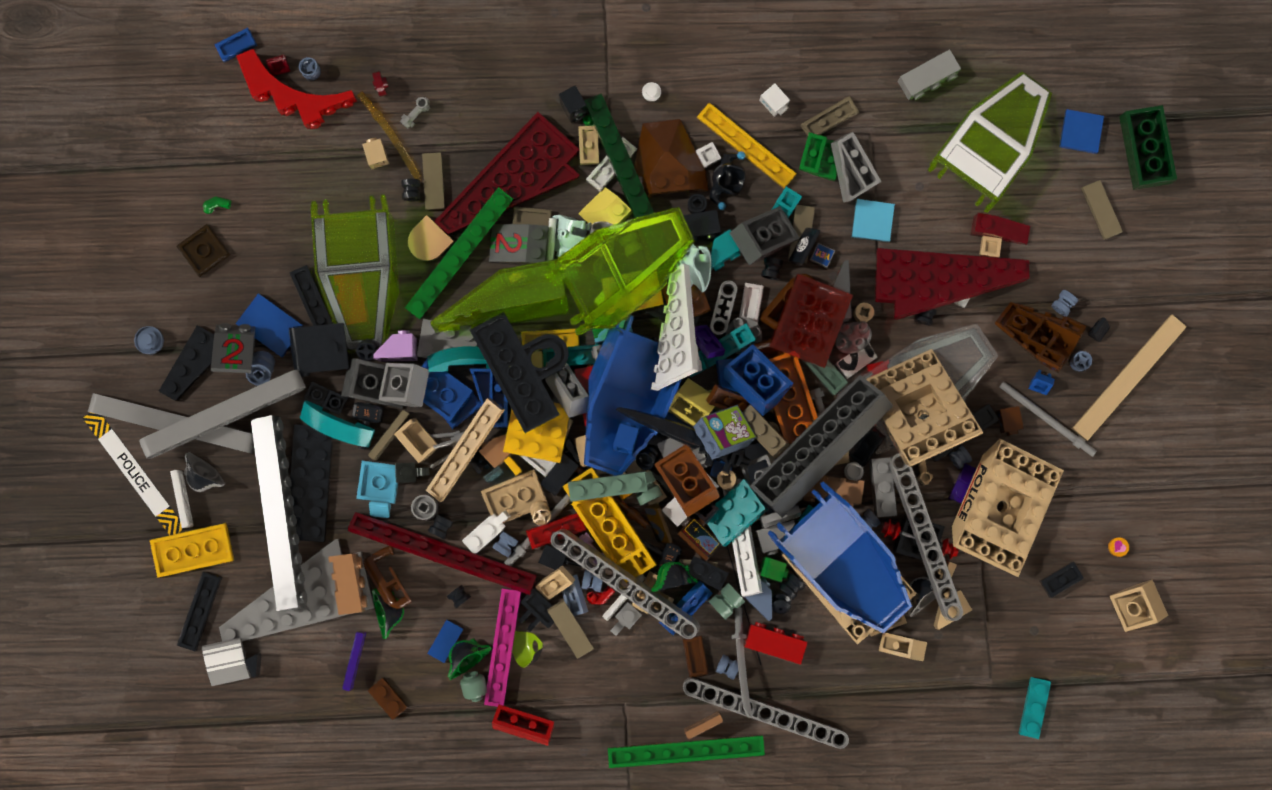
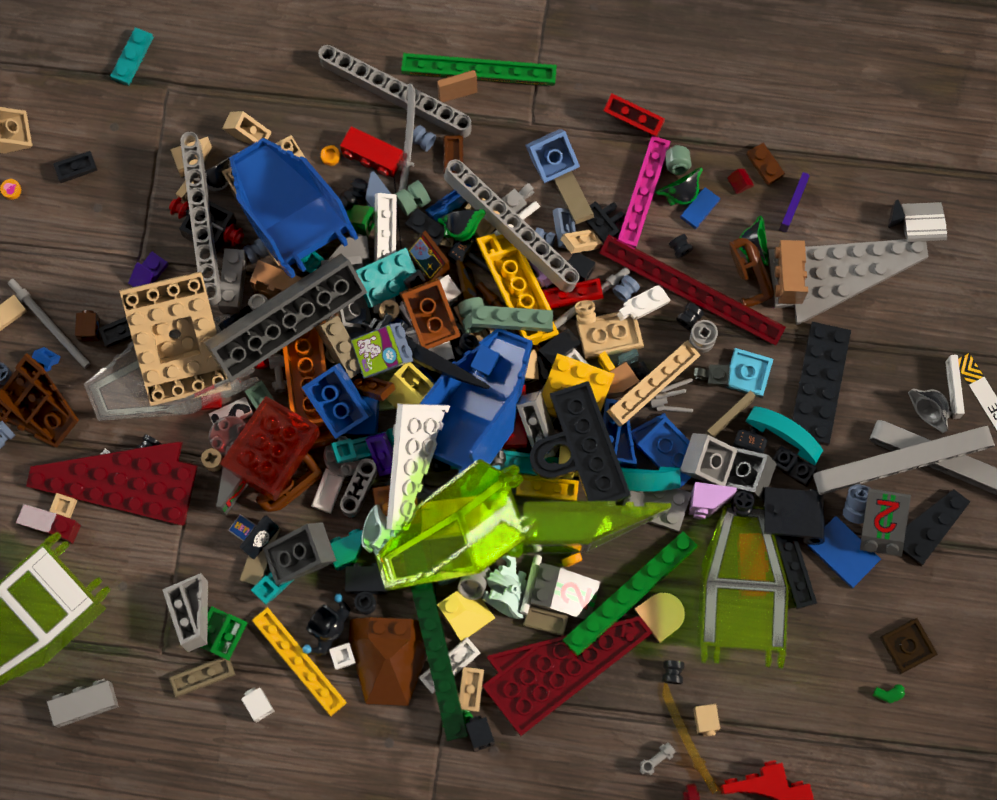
camera: 170 degrees left, 10 degrees down
sand blue plate [134,326,164,355] -> none
yellow tile [150,523,235,578] -> none
black tile [177,571,222,652] -> none
brick [251,415,307,611] -> none
medium azure slope [369,501,391,518] -> none
tan panel [394,418,438,463] -> none
dark tan tile [422,152,445,211] -> none
lime piece [512,631,543,668] -> none
red arm [586,585,615,605] -> none
white plate [642,82,661,101] -> none
black wheel [761,257,783,280] -> none
medium azure tile [851,199,895,242] -> none
tan slope [952,439,1064,577] -> none
none -> light orange tile [320,145,340,166]
none -> medium blue slope [526,129,580,183]
none -> dark red slope [727,169,754,194]

